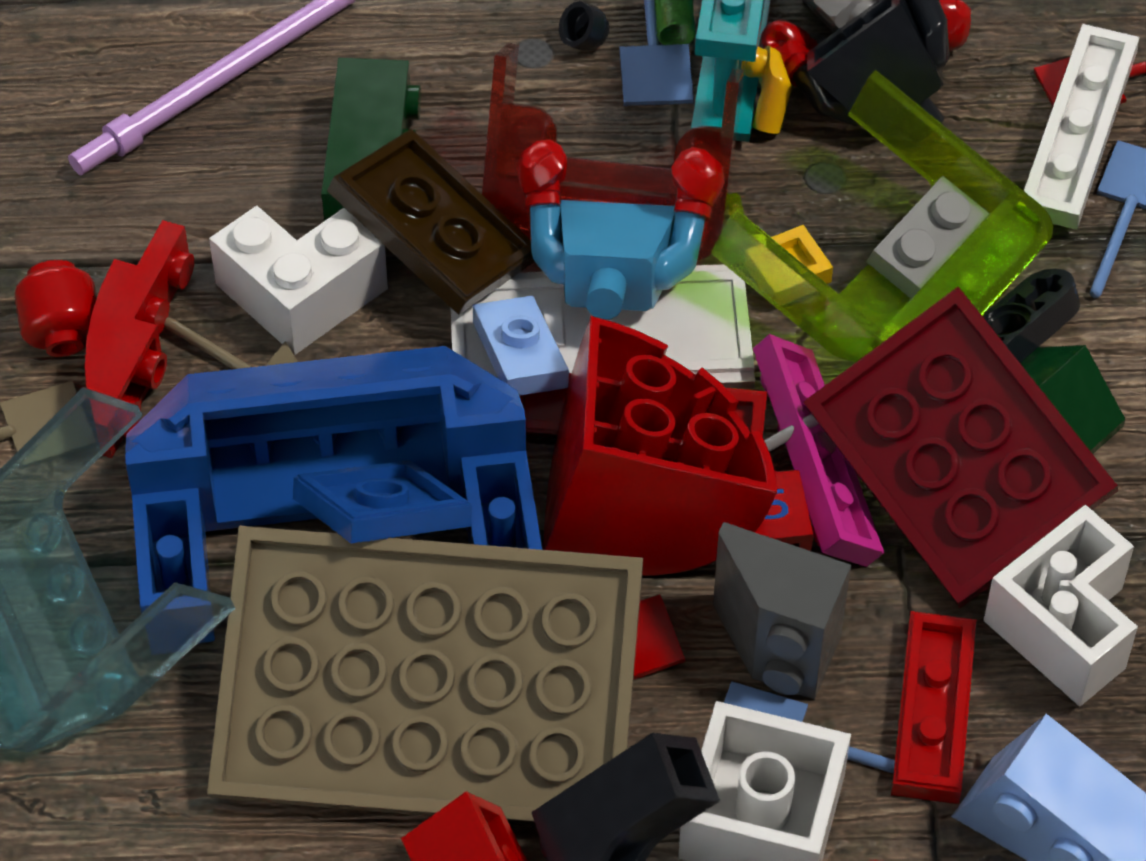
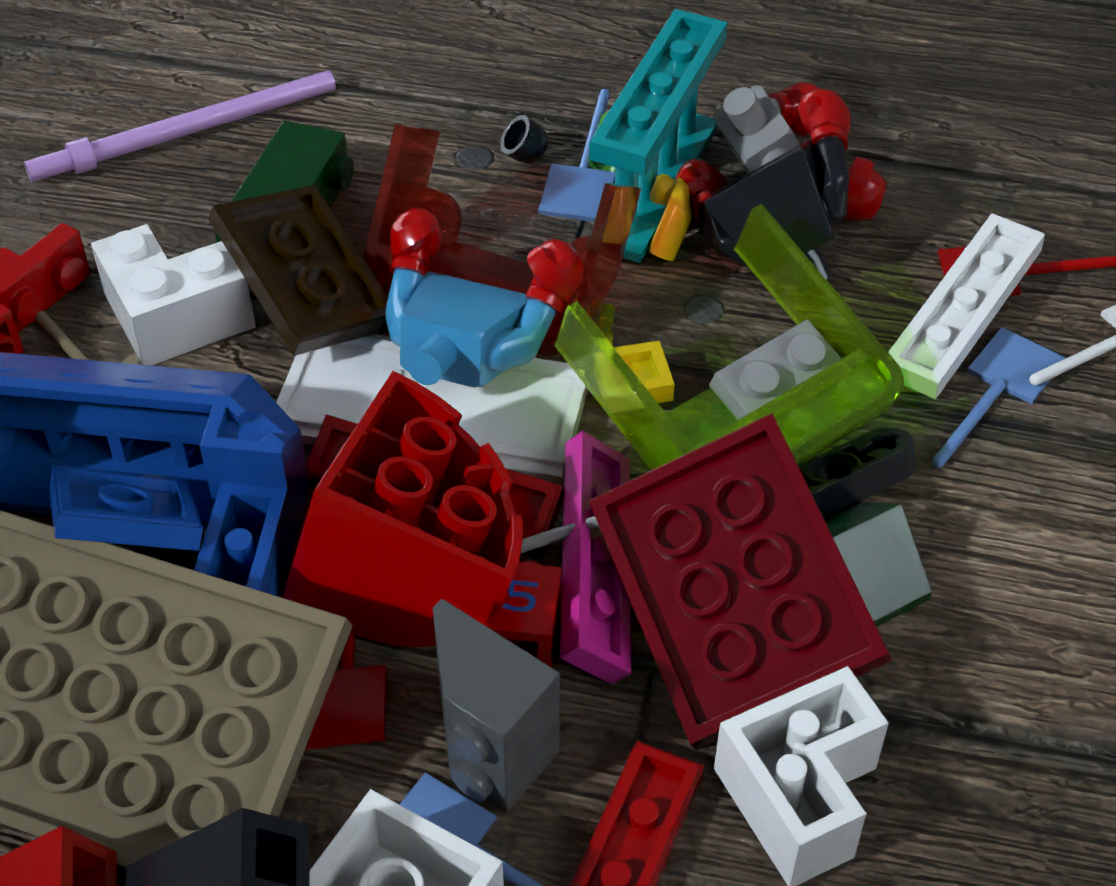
camera: 15 degrees right, 5 degrees down
light blue plate [473,295,569,396] -> none

